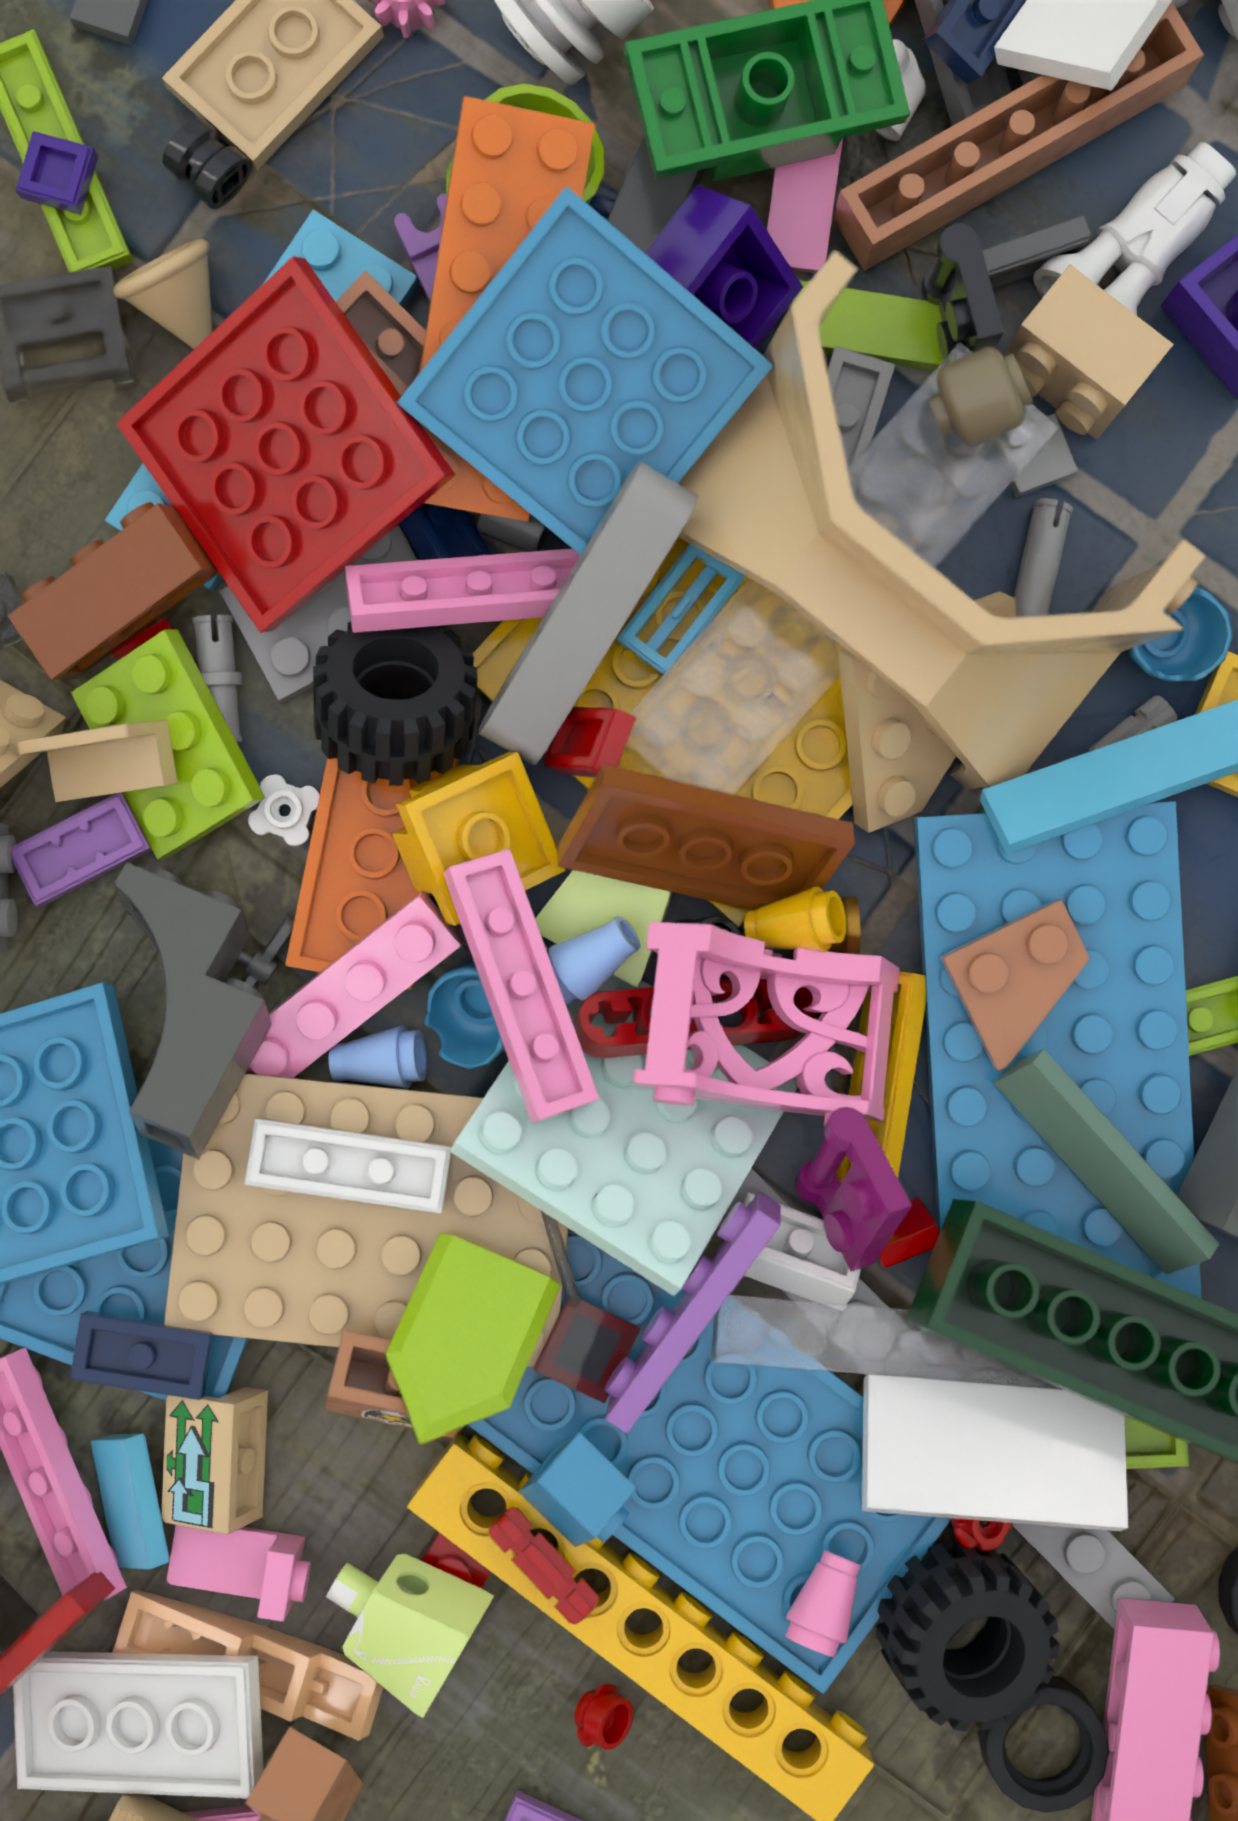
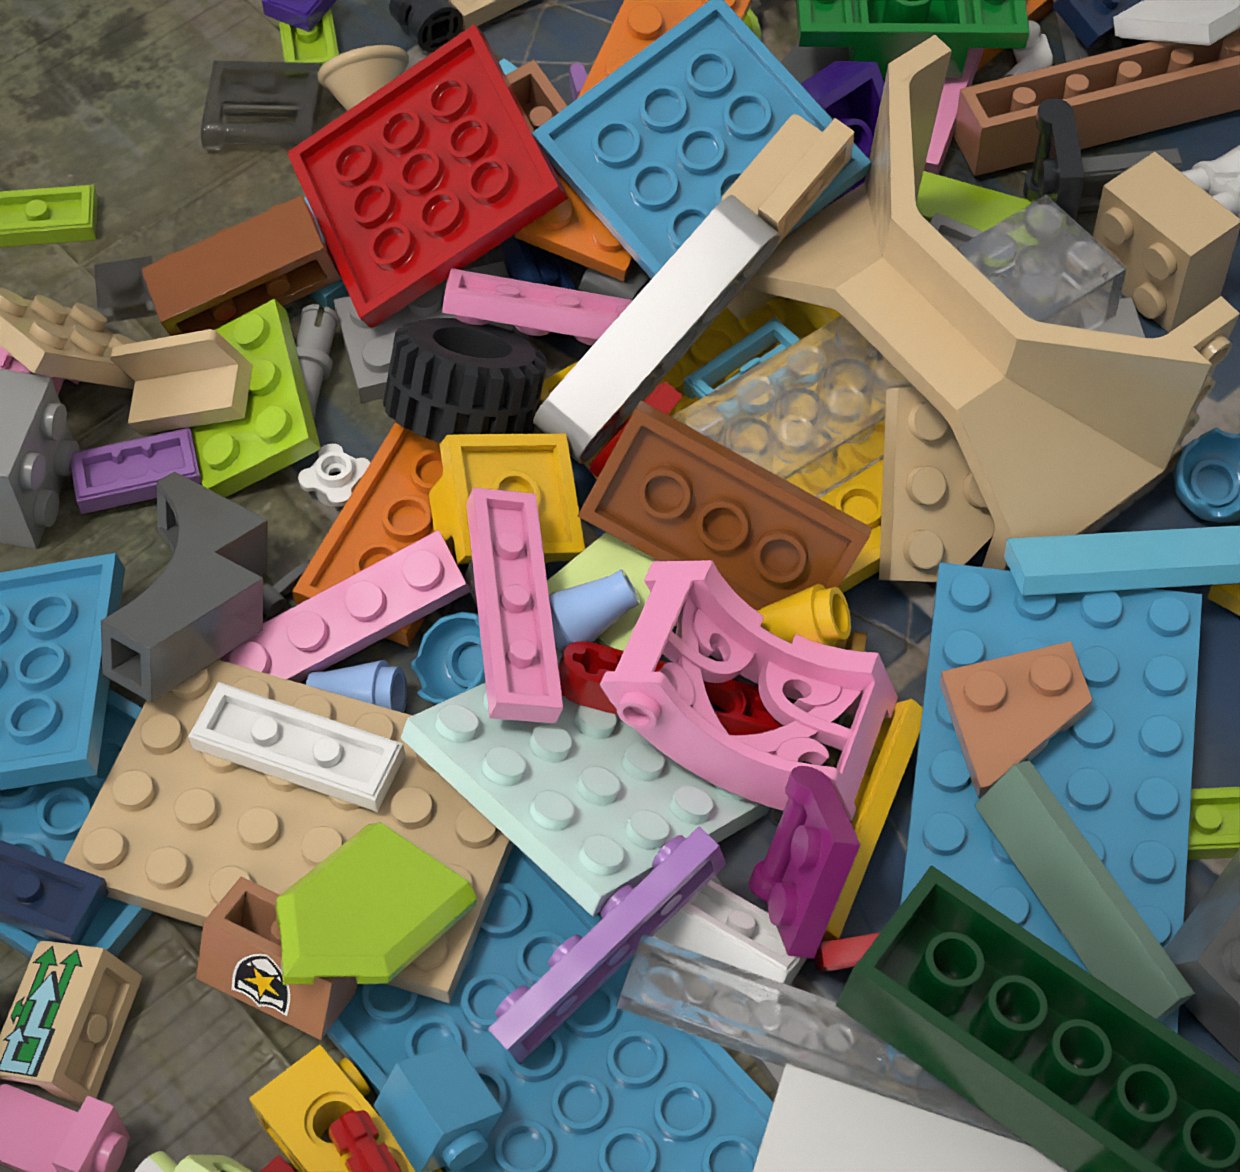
camera: 15 degrees right, 30 degrees down
clear smoke piece [533,1210,641,1404] -> none
dark tan head [928,346,1033,447] -> none
none -> tan panel [721,114,855,246]

